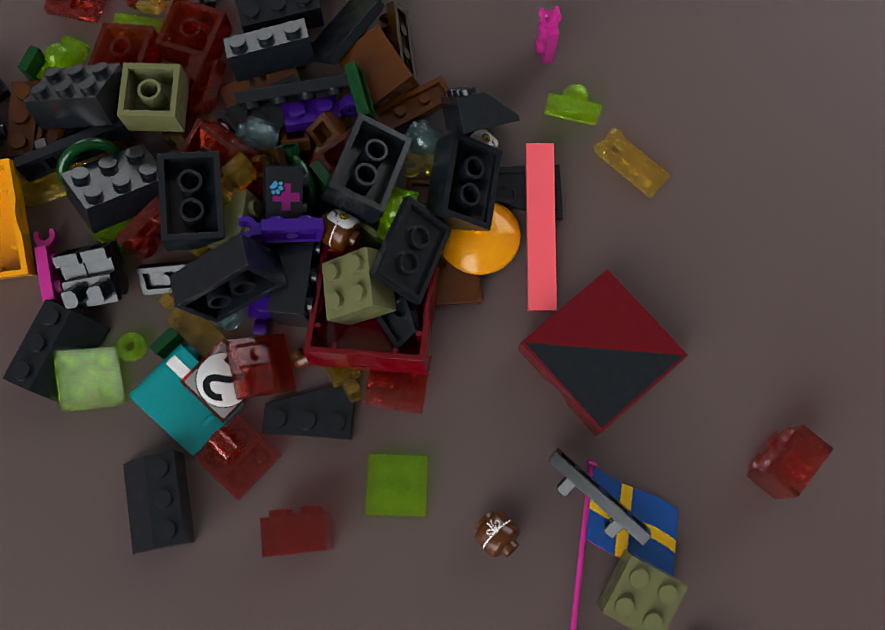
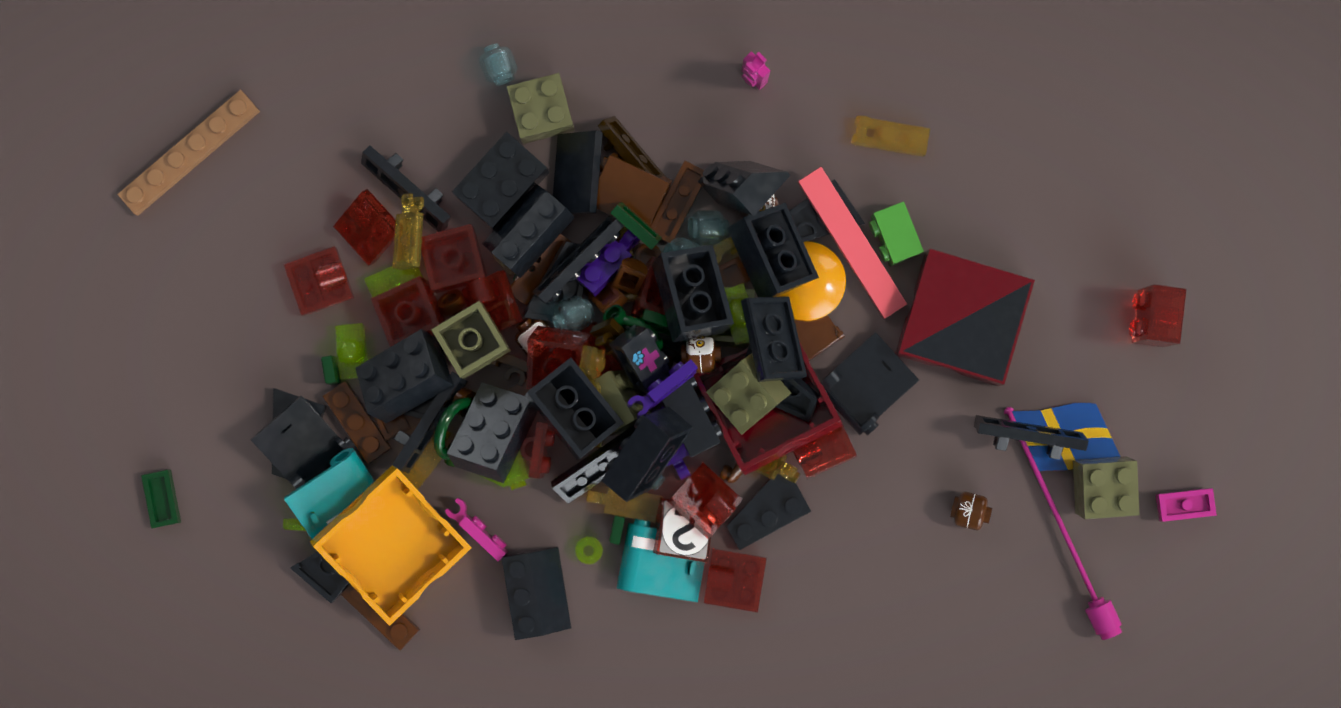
camera: 30 degrees left, 10 degrees up
black hips [52,240,129,310] -> none
clear neon green plate [53,347,126,412] -> none
black slope [123,450,195,554] -> none
clear red brick [260,505,334,557] -> none
clear neon green plate [365,454,428,517] -> none
clear neon green tile [544,84,603,125] -> none
none -> black door [820,332,919,435]
none -> bright green brick [869,201,924,266]

